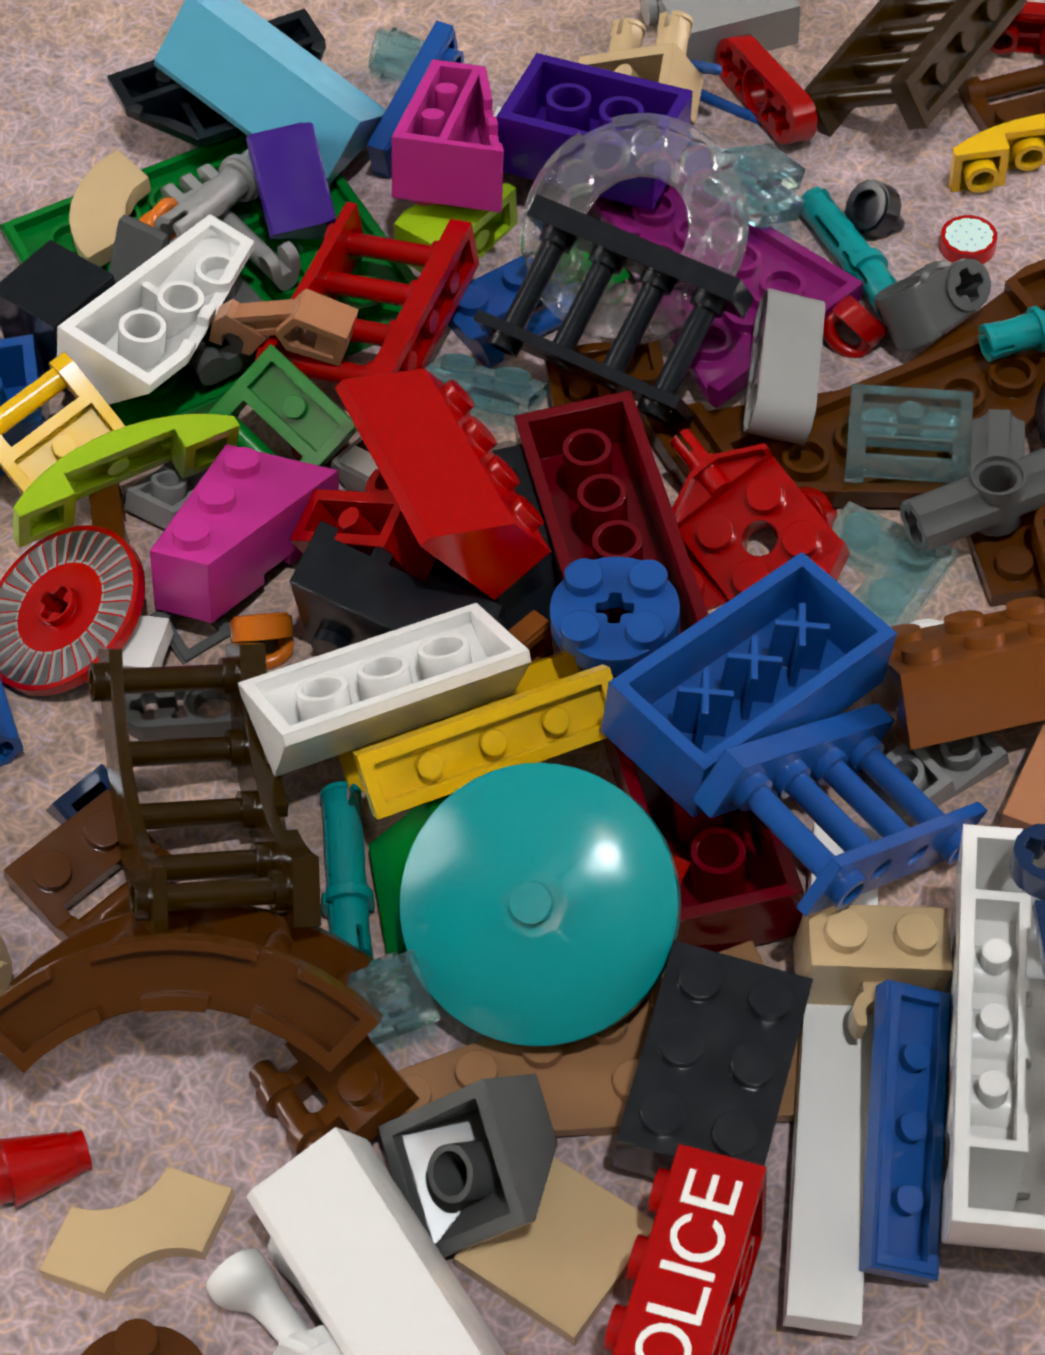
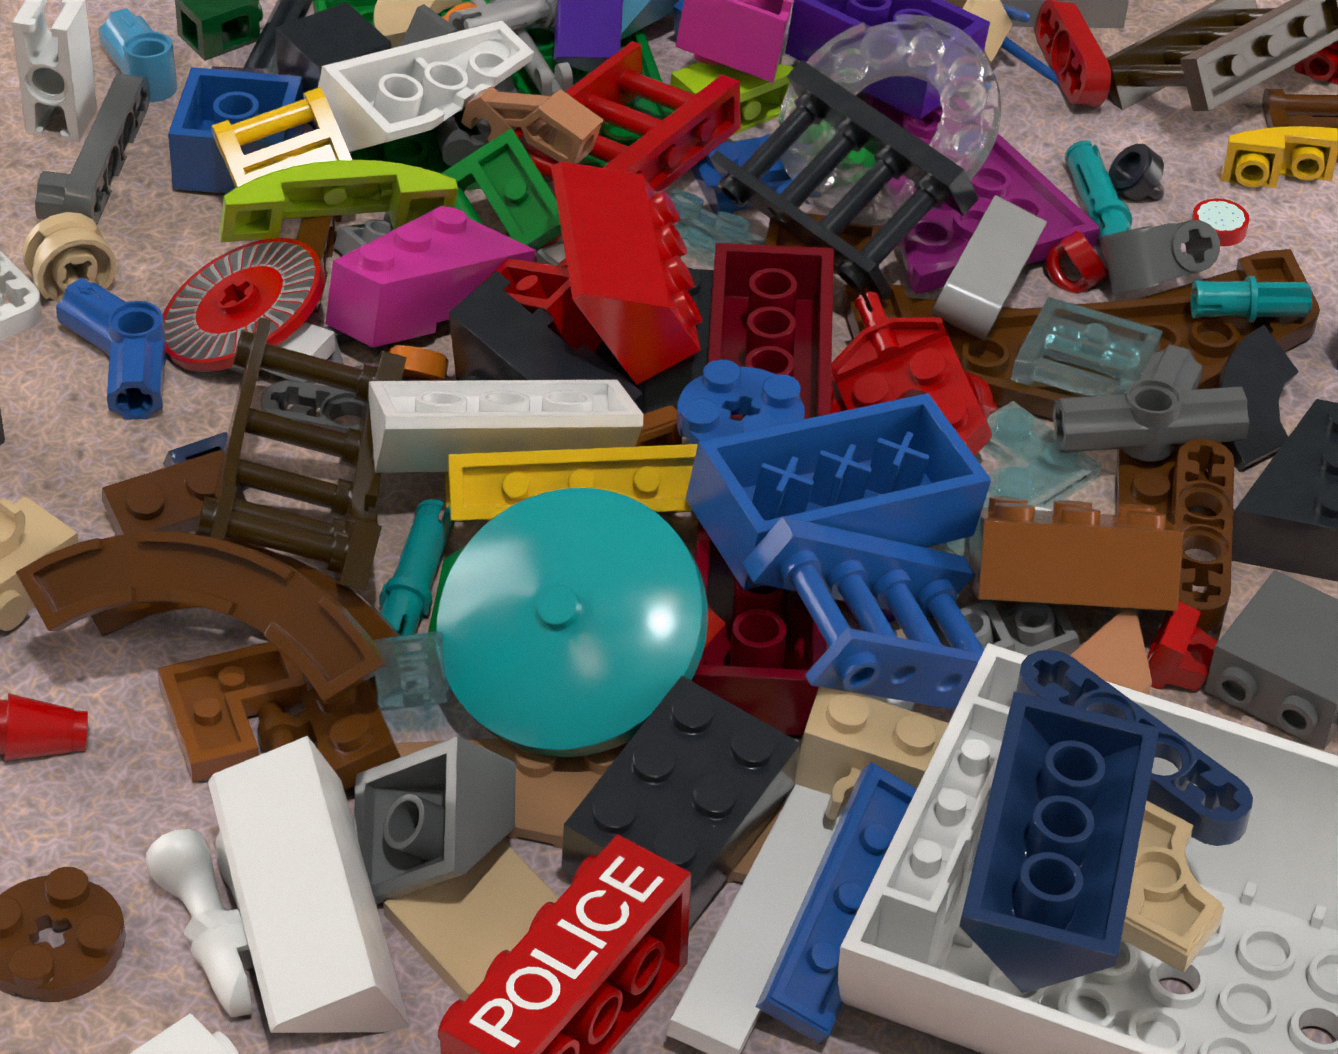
camera: 10 degrees right, 10 degrees down
tan tile [39,1166,235,1302] -> none
clear light blue plate [686,143,806,228] -> none
none -> dark orange plate [157,641,307,782]

